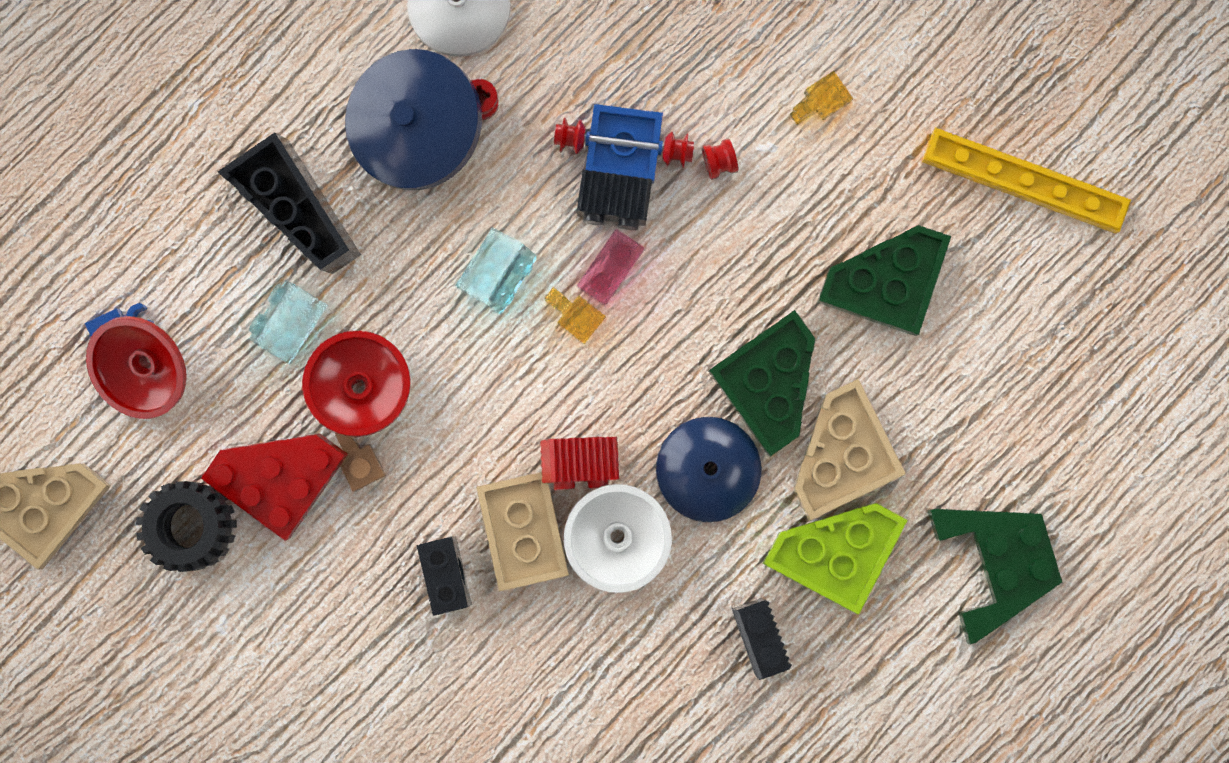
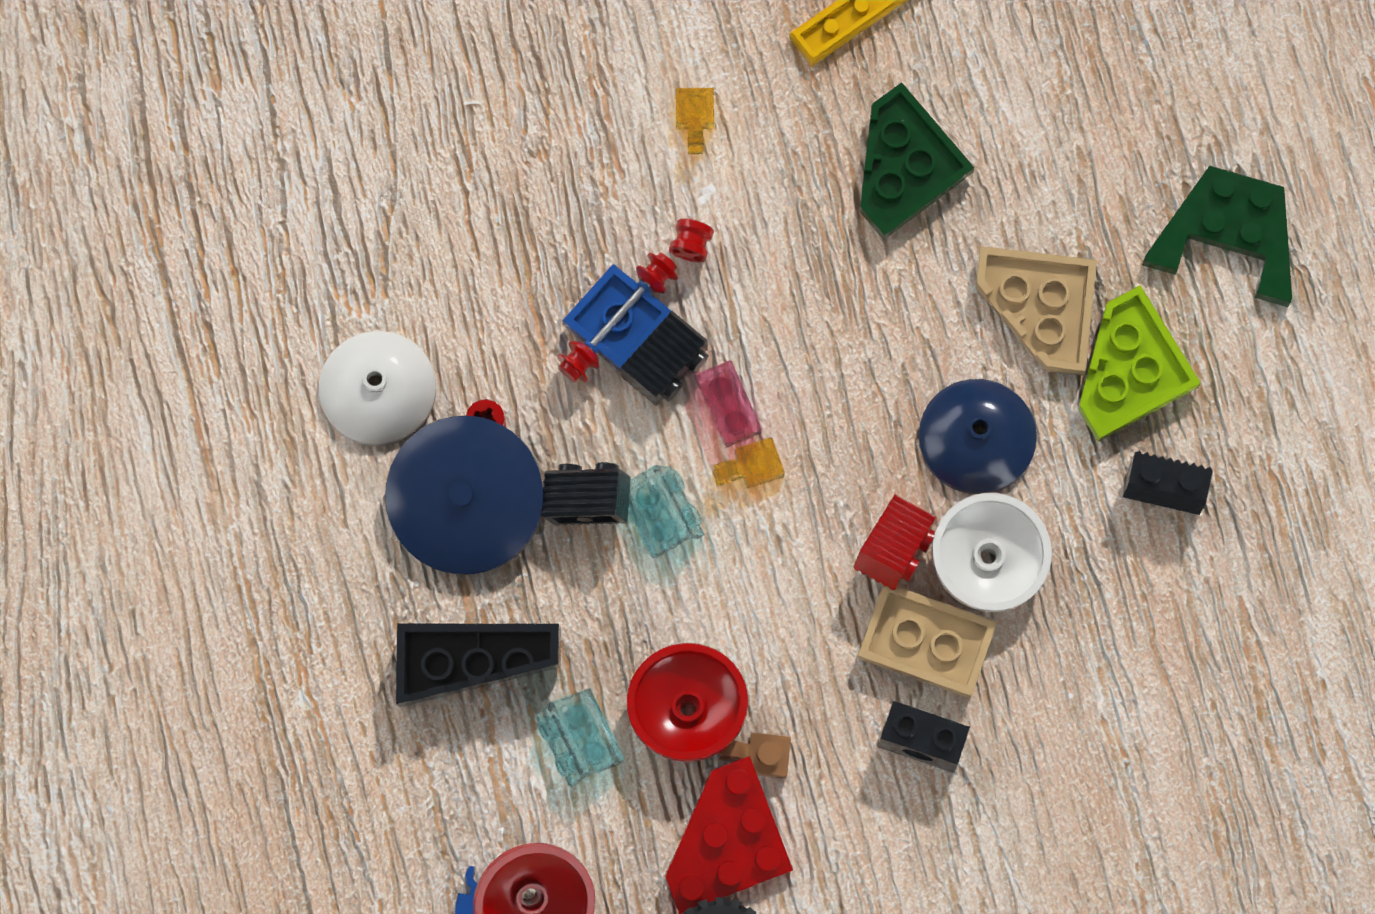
camera: 55 degrees left, 10 degrees down
dark green plate [708,310,815,457] -> none
none -> black brick [541,462,631,525]

